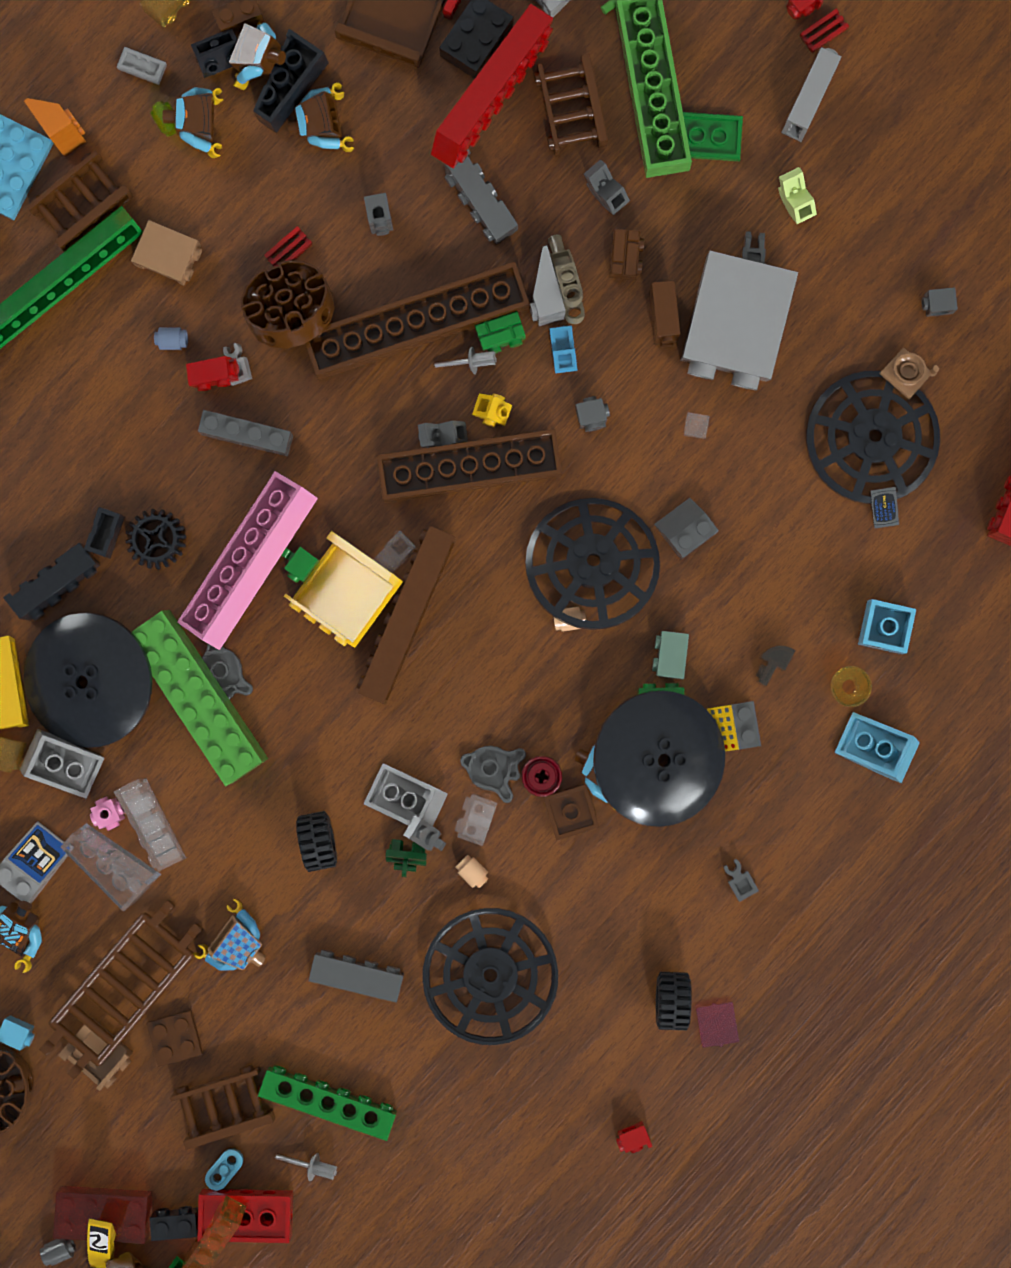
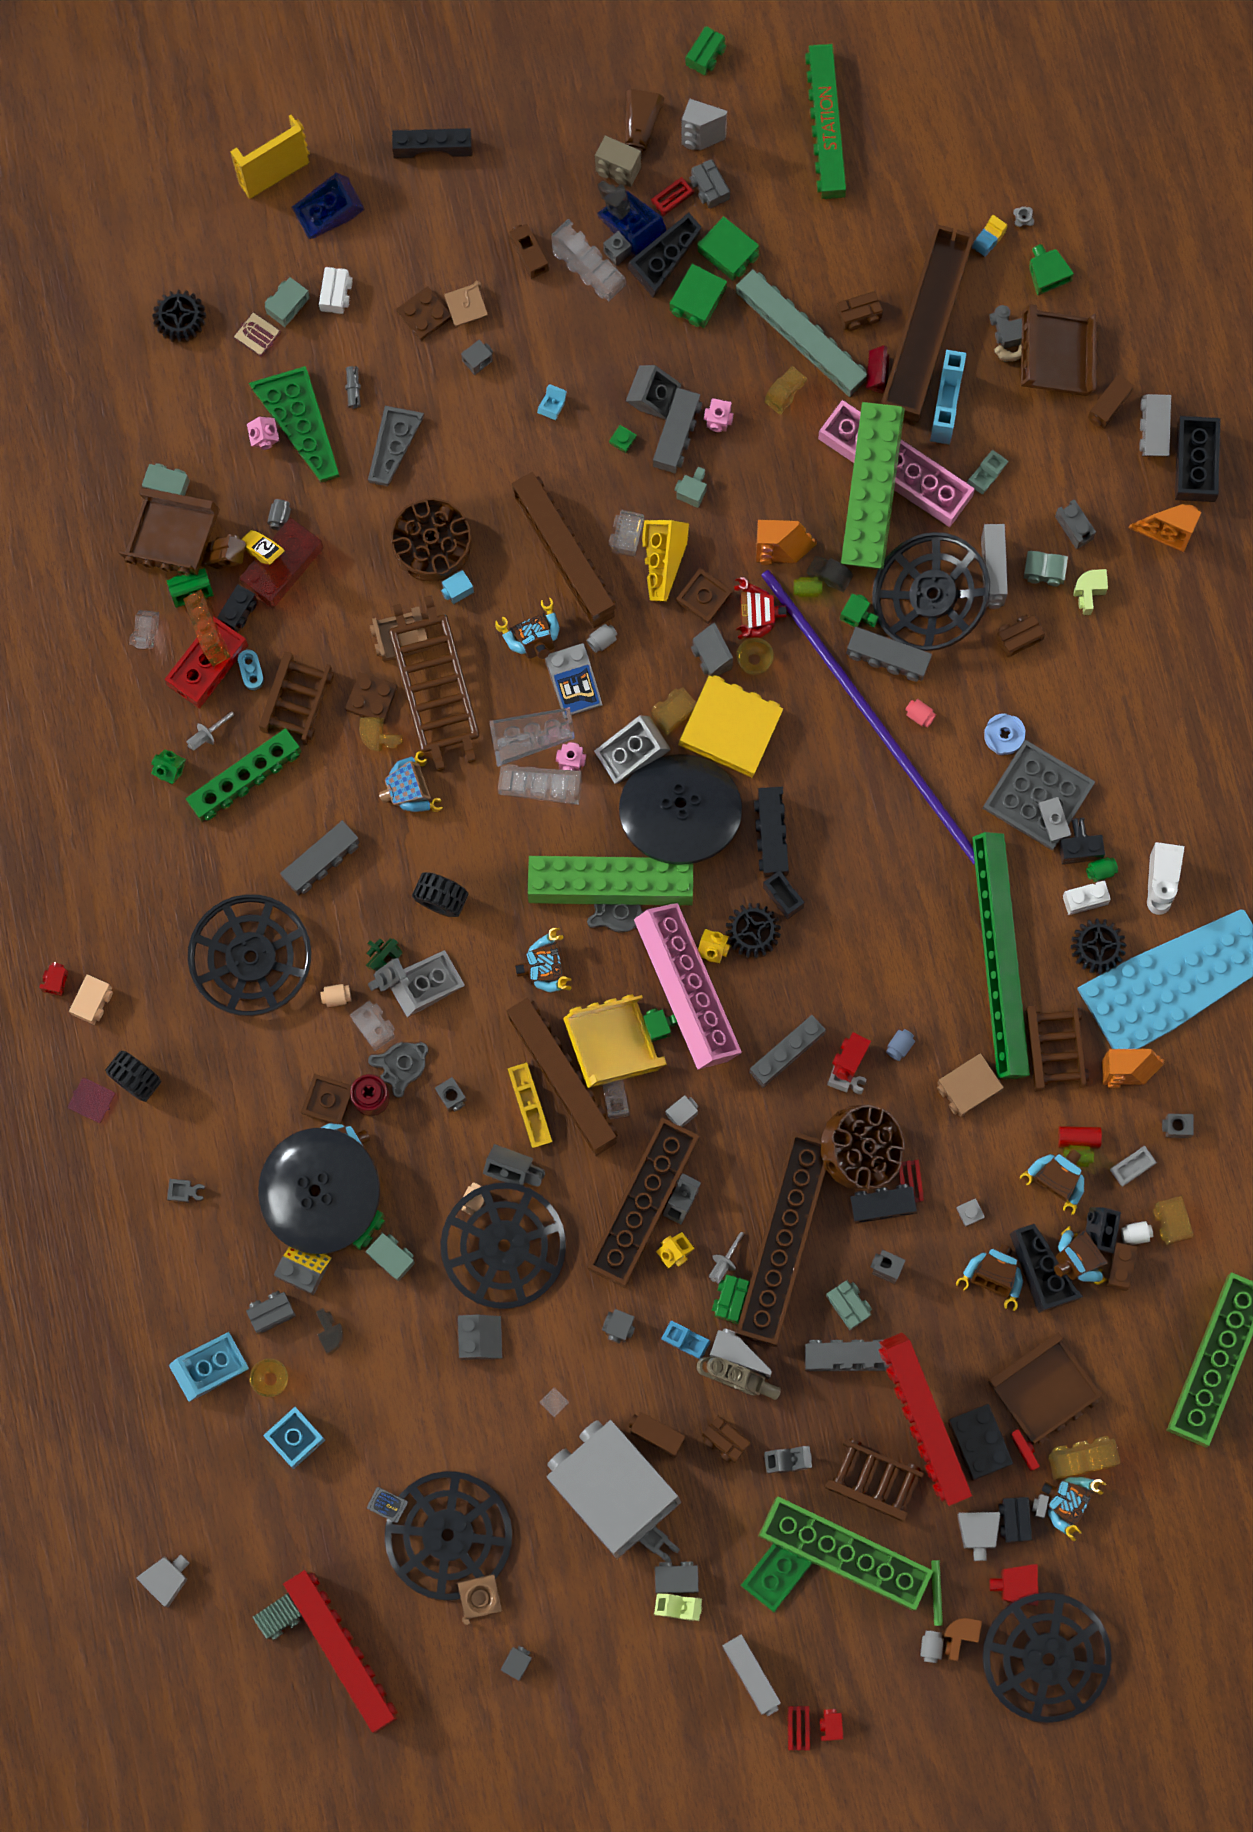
camera: 125 degrees right, 10 degrees down
none -> light nougat brick [69,975,113,1025]
none -> green brick [151,749,186,784]
none -> dark grey brick [246,1291,296,1335]
none -> clear yellow brick [360,717,403,751]
none -> dark grey brick [435,1077,467,1112]
none -> dark grey brick [483,1144,545,1186]
none -> yellow slope [507,1062,552,1148]
none -> torso [515,928,571,993]
none -> dark grey brick [655,1562,698,1593]
none -> light grey brick [666,1095,698,1127]
none -> yellow brick [698,929,730,964]
none -> sand green brick [826,1280,872,1331]
none -> black brick [850,1184,918,1224]
none -> light grey plate [956,1198,985,1227]
none -> red brick [1058,1126,1102,1148]
none -> white brick [1121,1221,1153,1245]
none -> dark grey brick [1162,1114,1194,1138]

